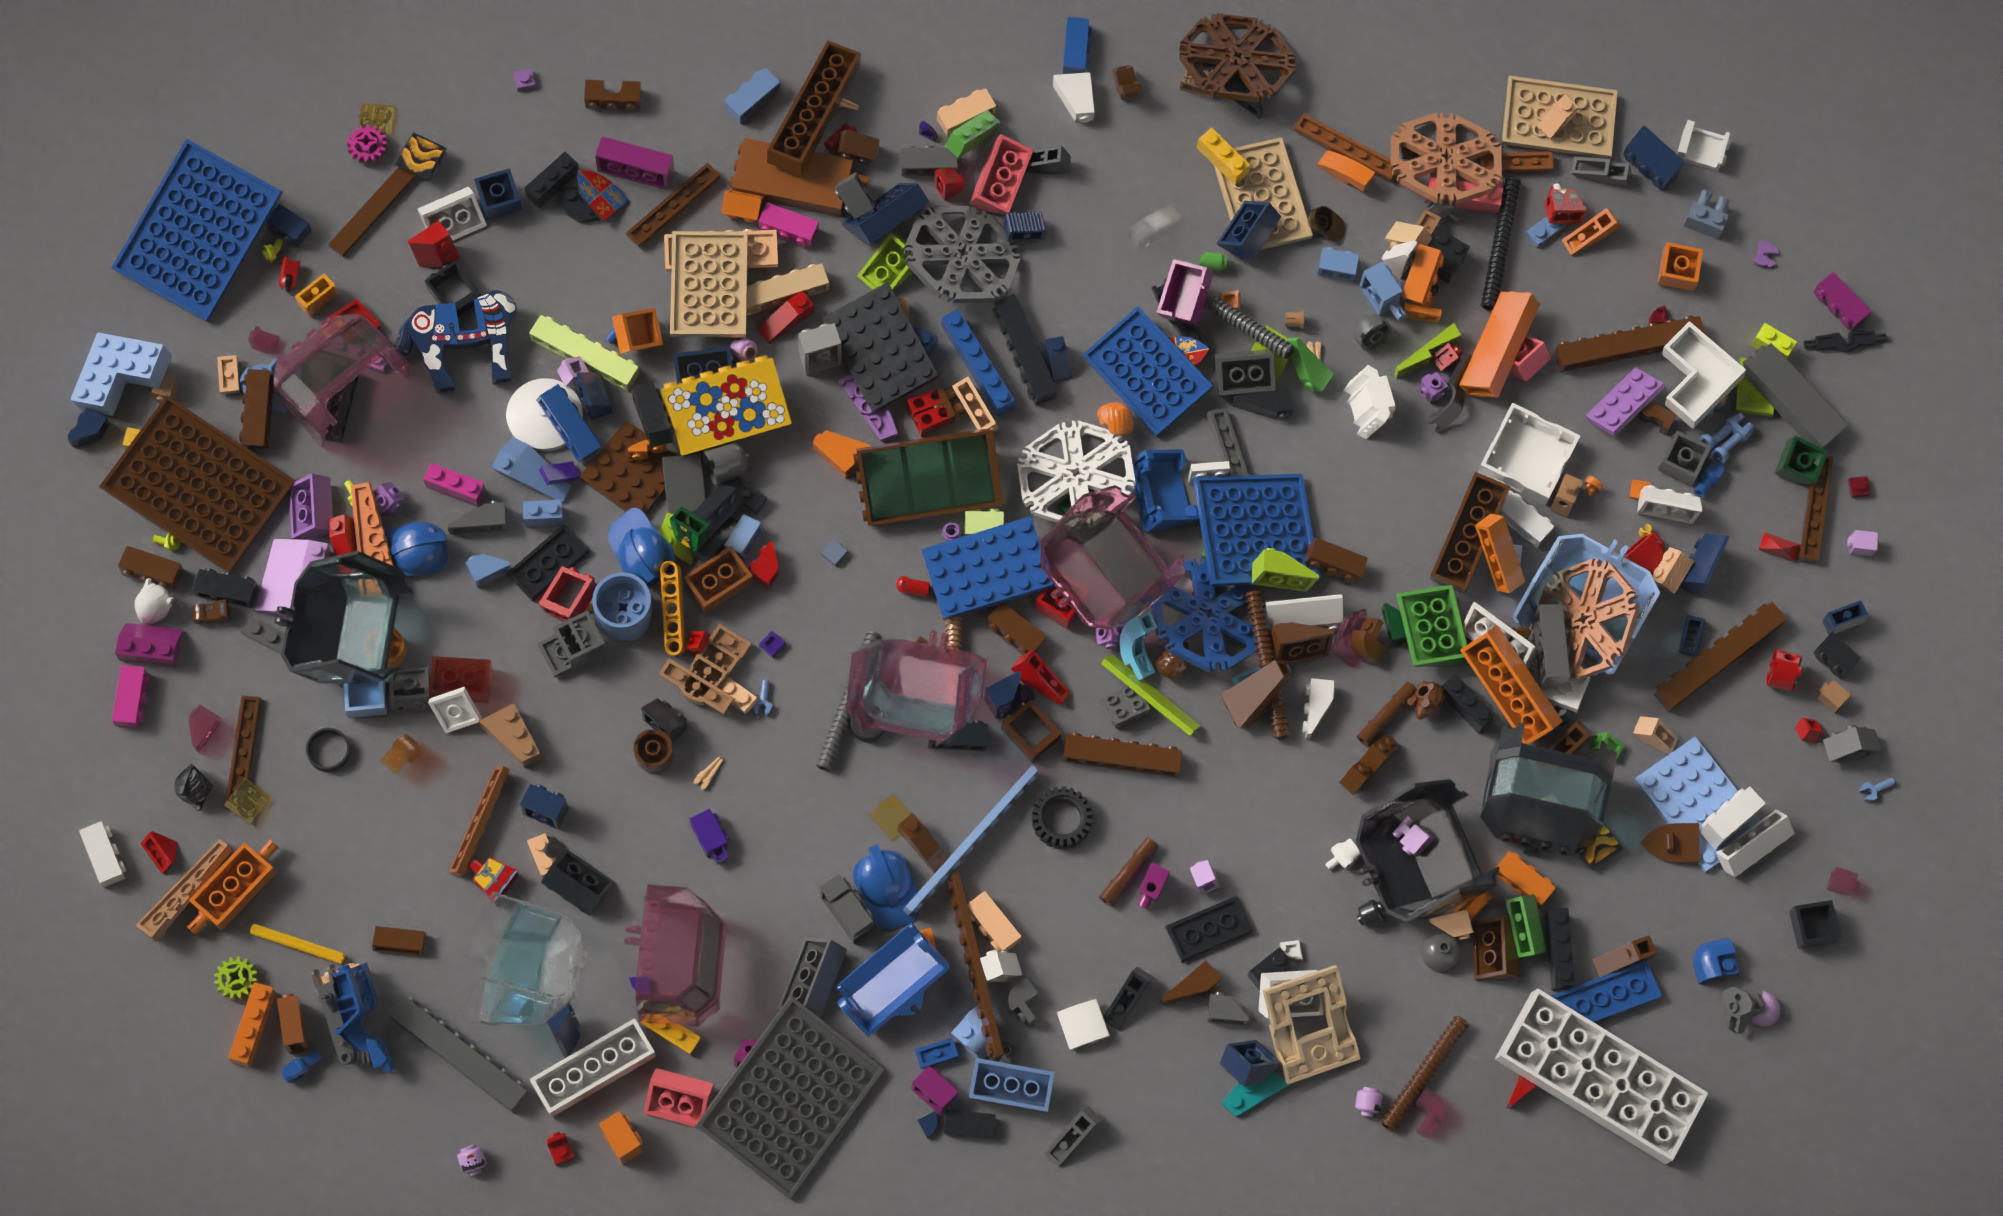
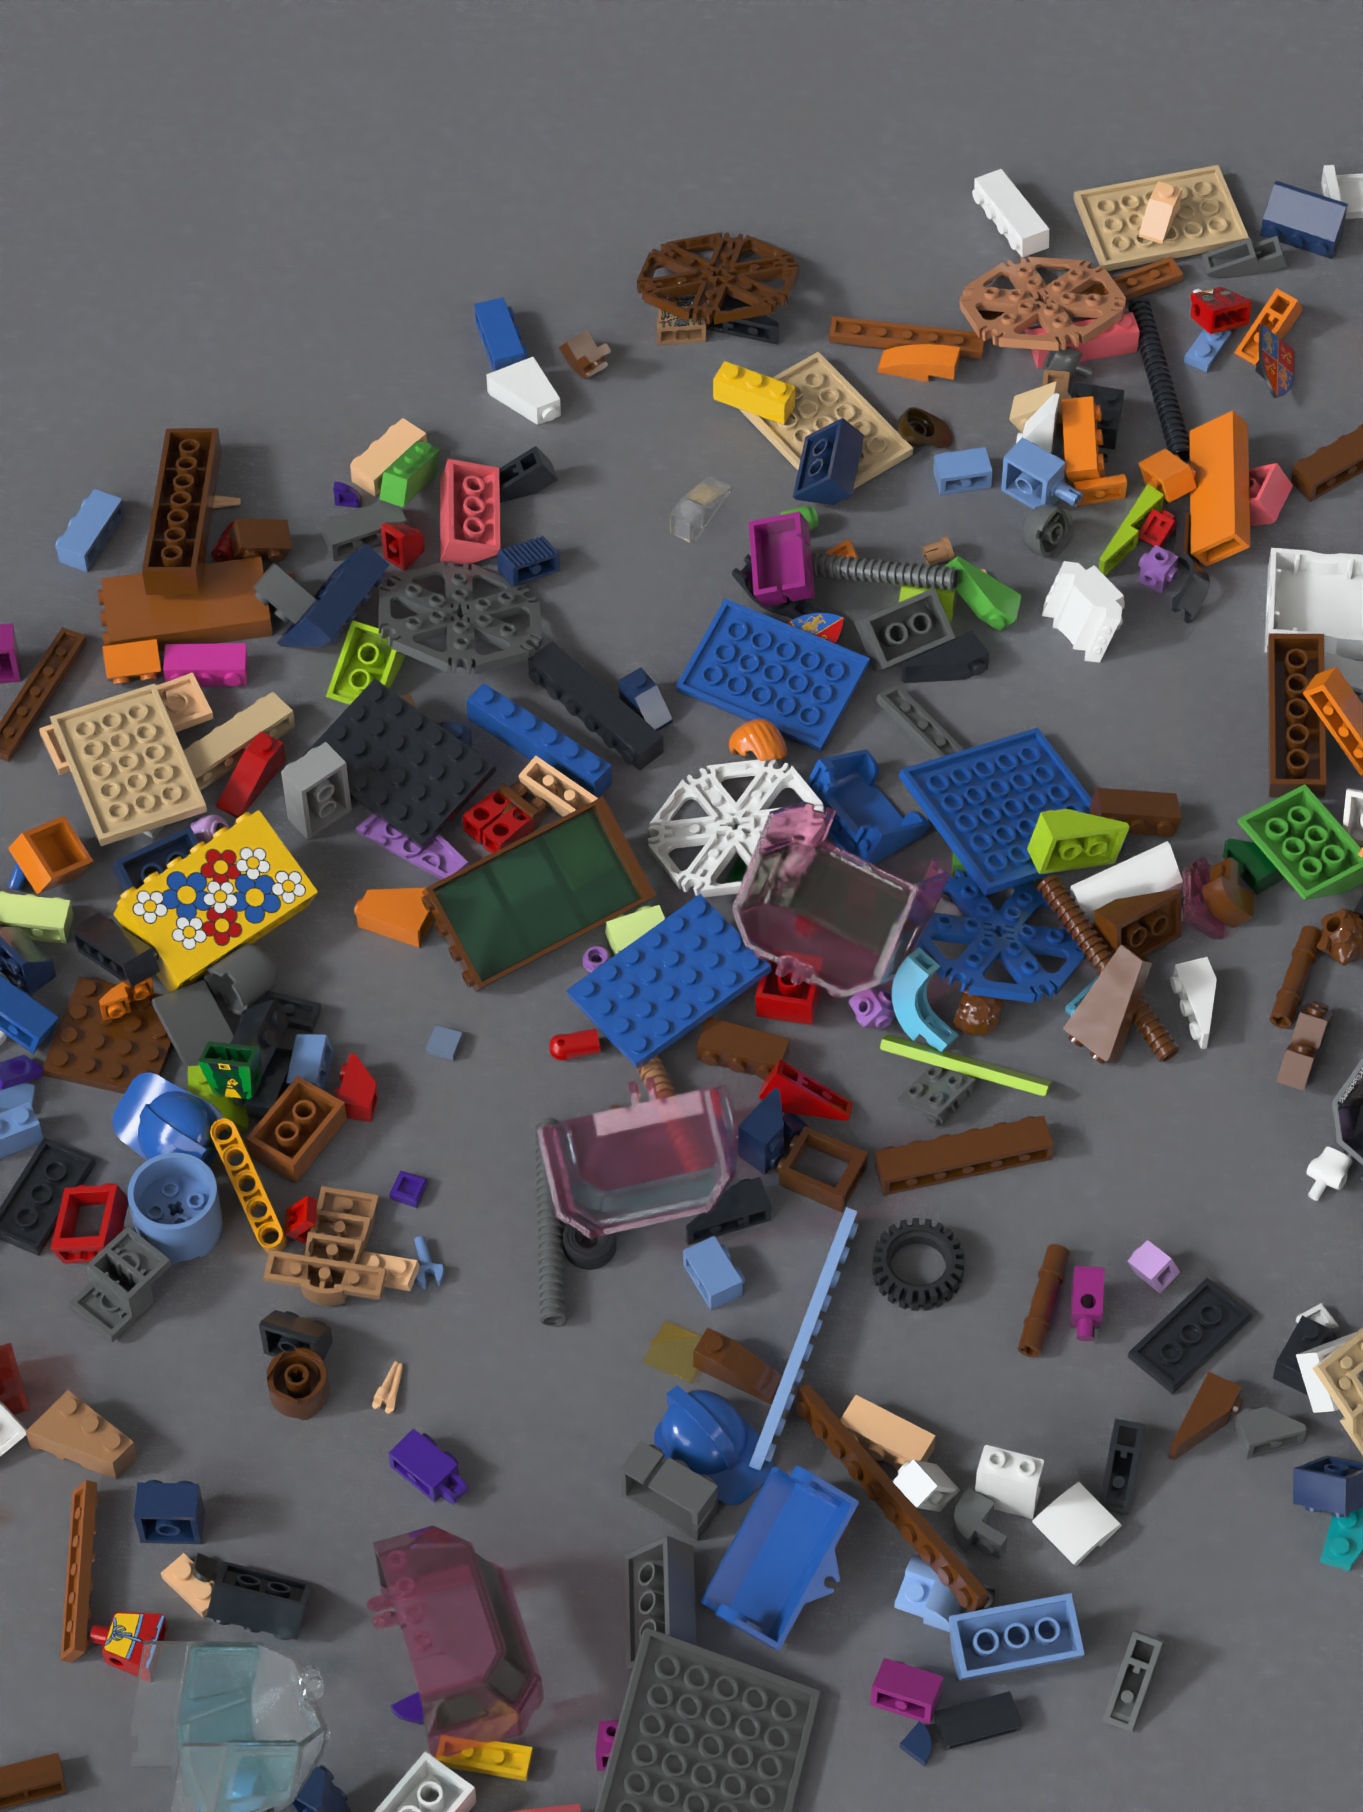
camera: 15 degrees left, 15 degrees down
blue plate [915,1037,959,1070] -> none
white plate [1188,461,1230,485] -> none
none -> medium blue brick [683,1236,745,1310]
none -> white brick [972,169,1049,258]
none -> white panel [975,1445,1044,1519]
none -> orange brick [1139,449,1197,502]
none -> shield [1255,324,1294,398]

